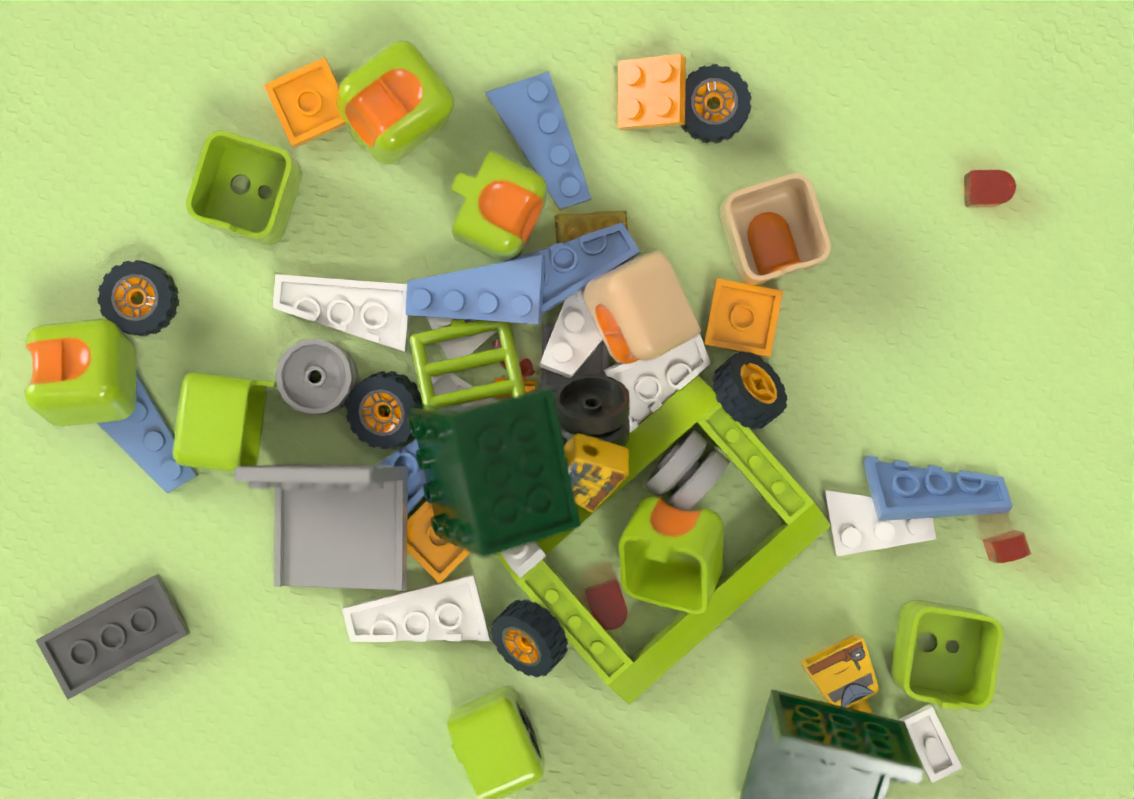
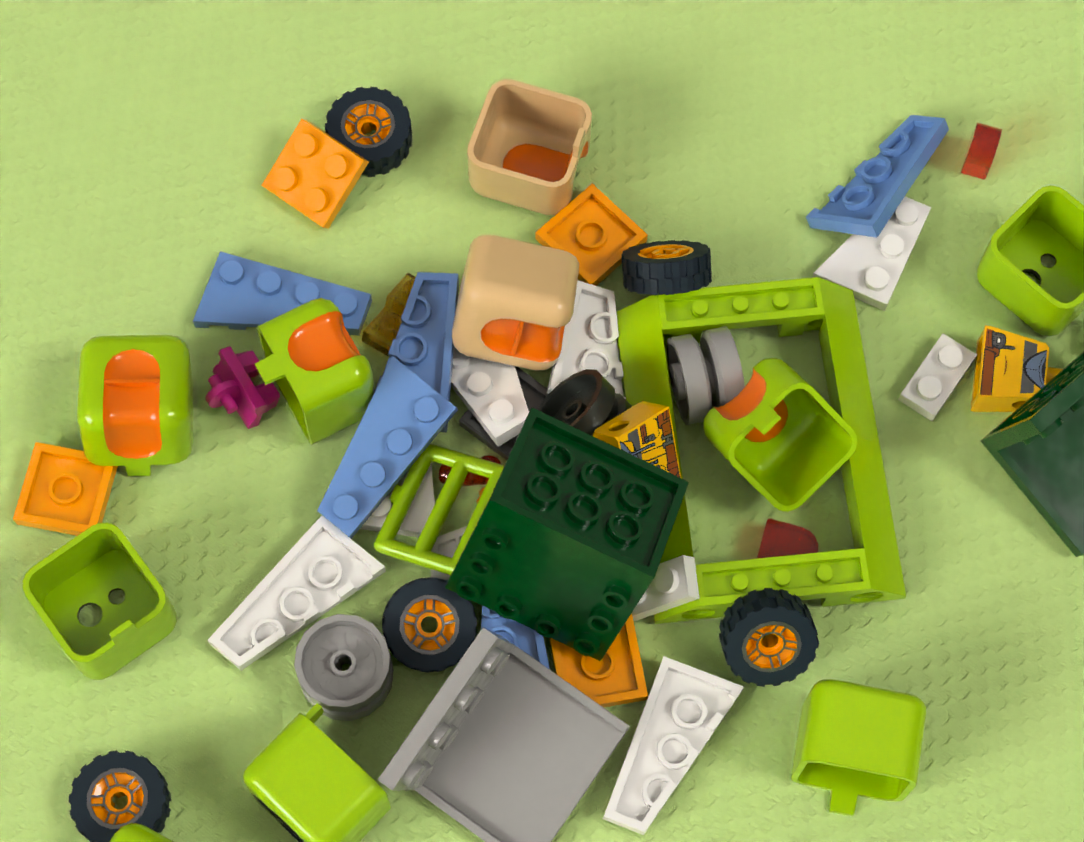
camera: 55 degrees left, 20 degrees down
none -> dark pink hips [205,346,280,429]
none -> white plate [898,333,977,422]

